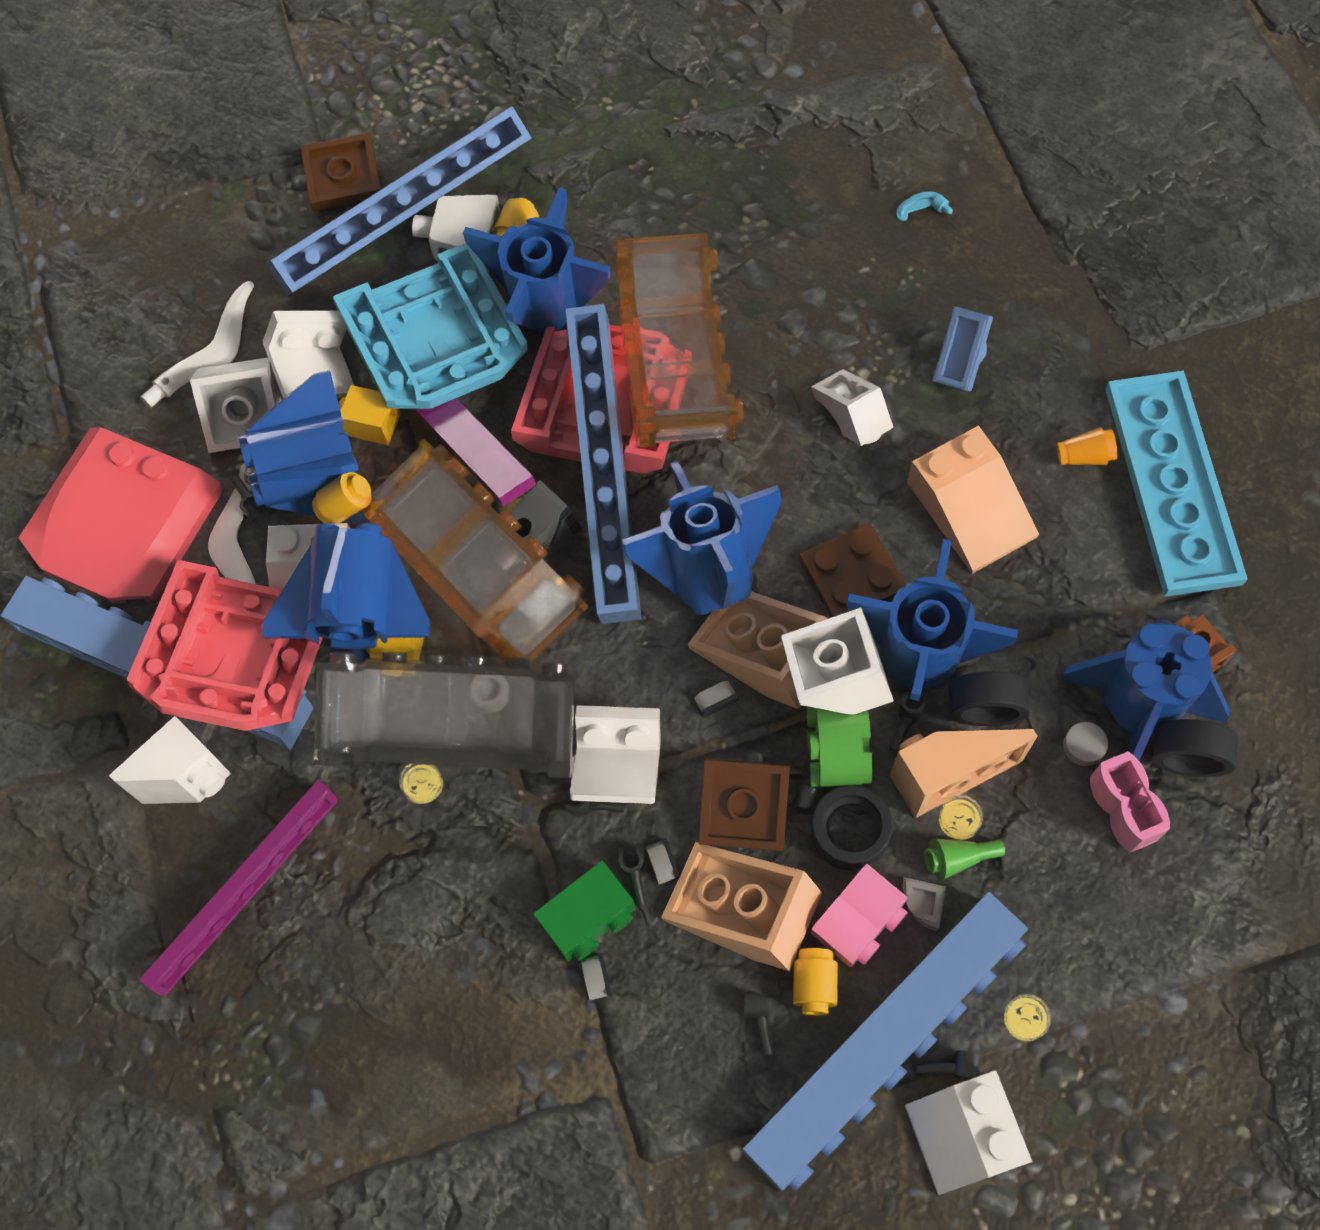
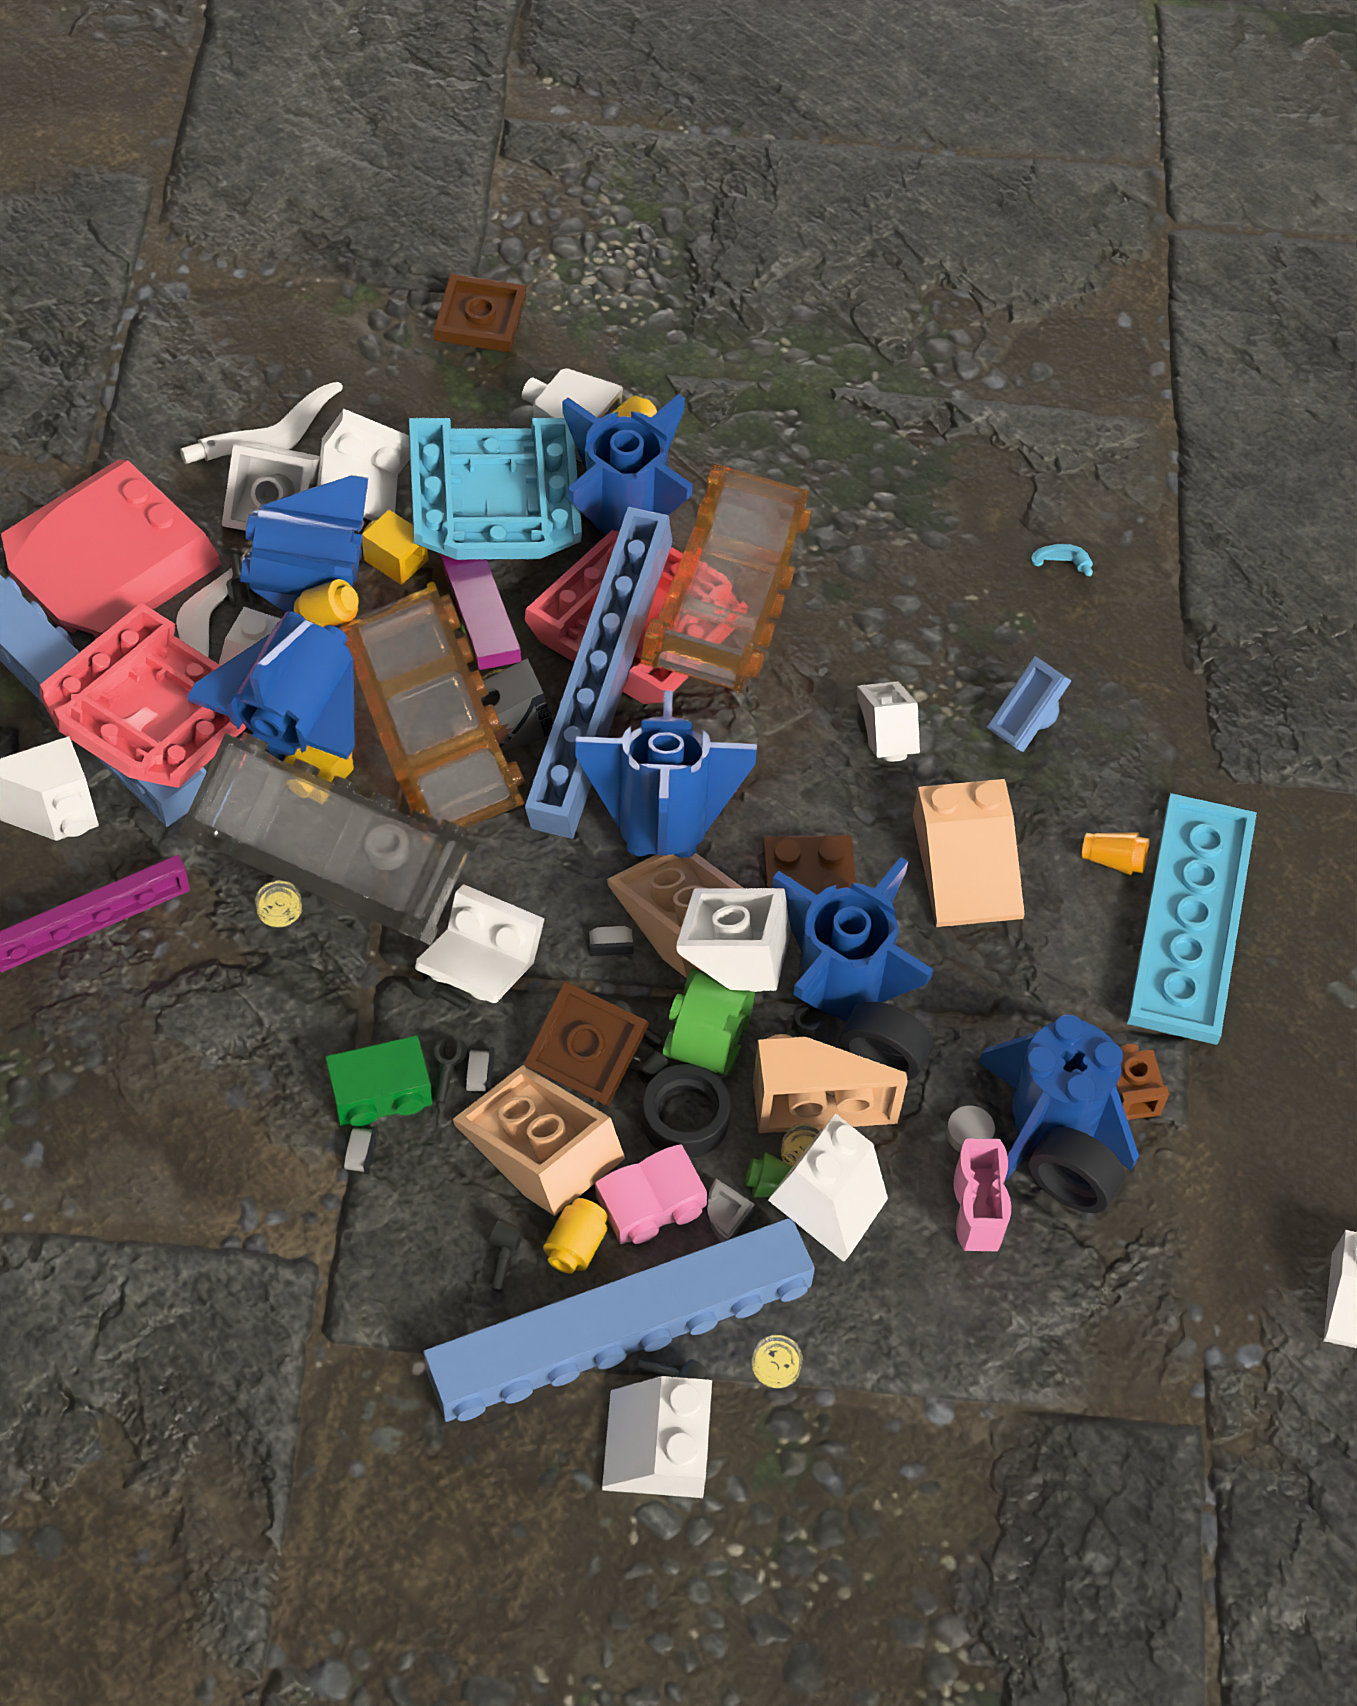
camera: 15 degrees right, 10 degrees down
medium blue brick [266,106,532,296] -> none
none -> white slope [768,1114,888,1261]

